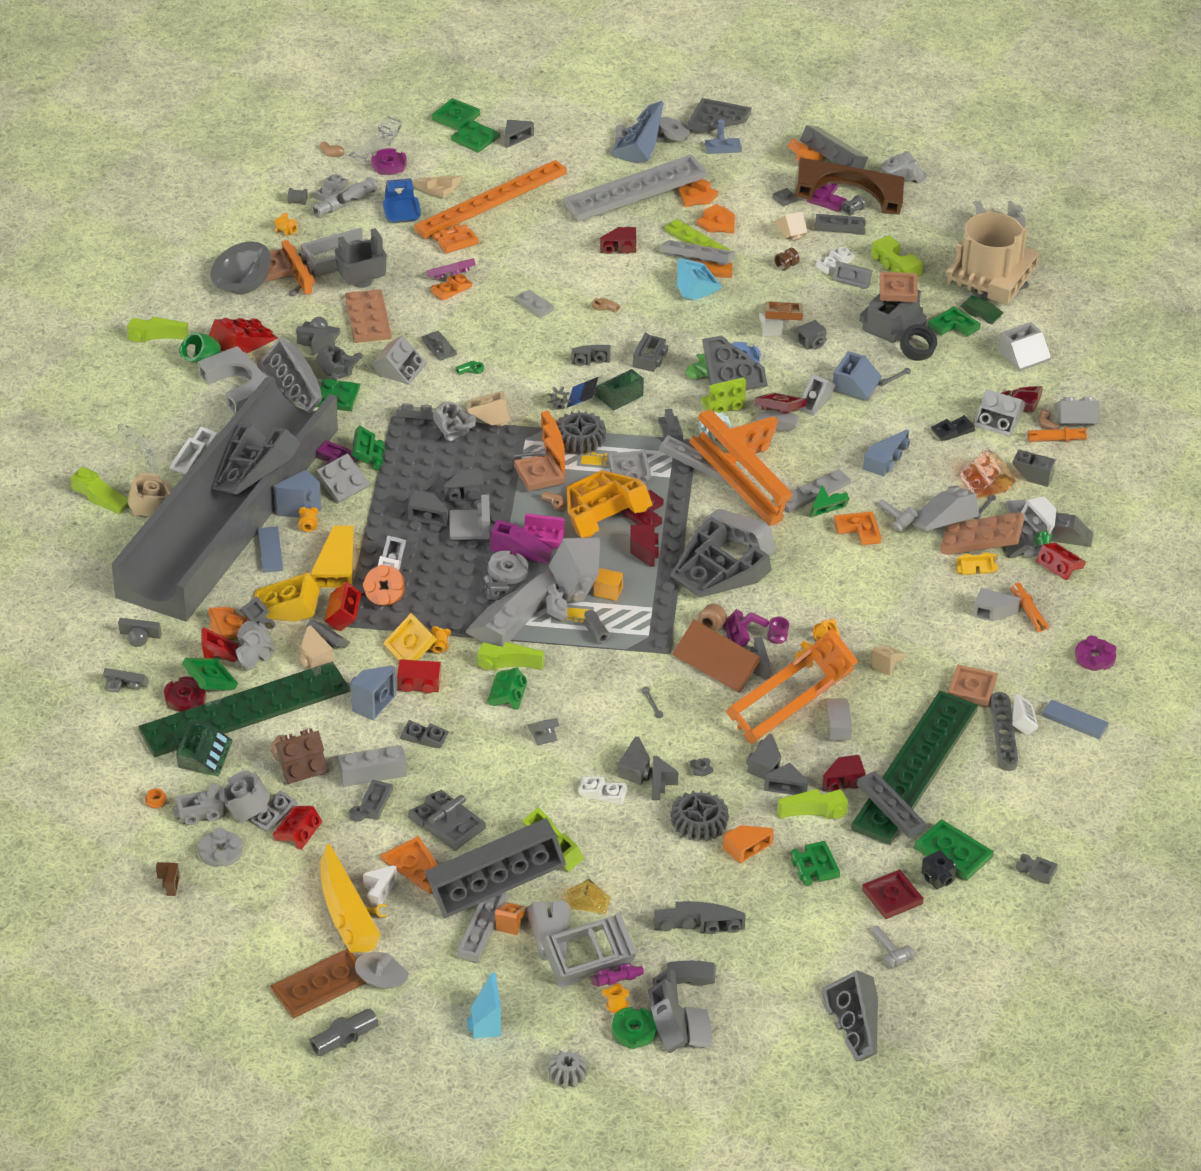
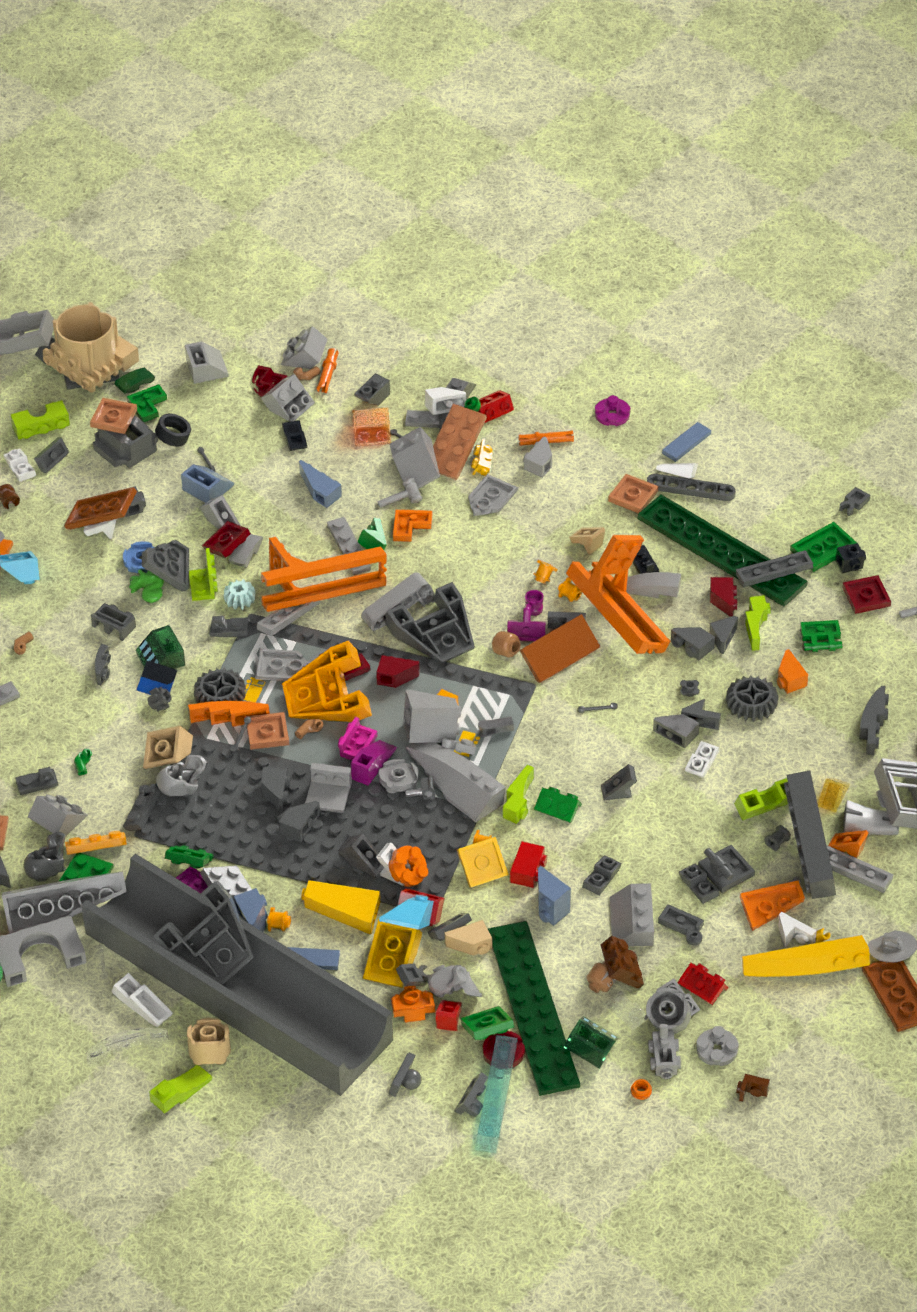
camera: 75 degrees left, 5 degrees up
none -> light orange plate [65,831,127,855]
none -> medium azure slope [379,895,434,930]
none -> light grey tile [468,474,519,516]
none -> clear light blue tile [475,1035,518,1153]
none -> black plate [633,545,659,574]

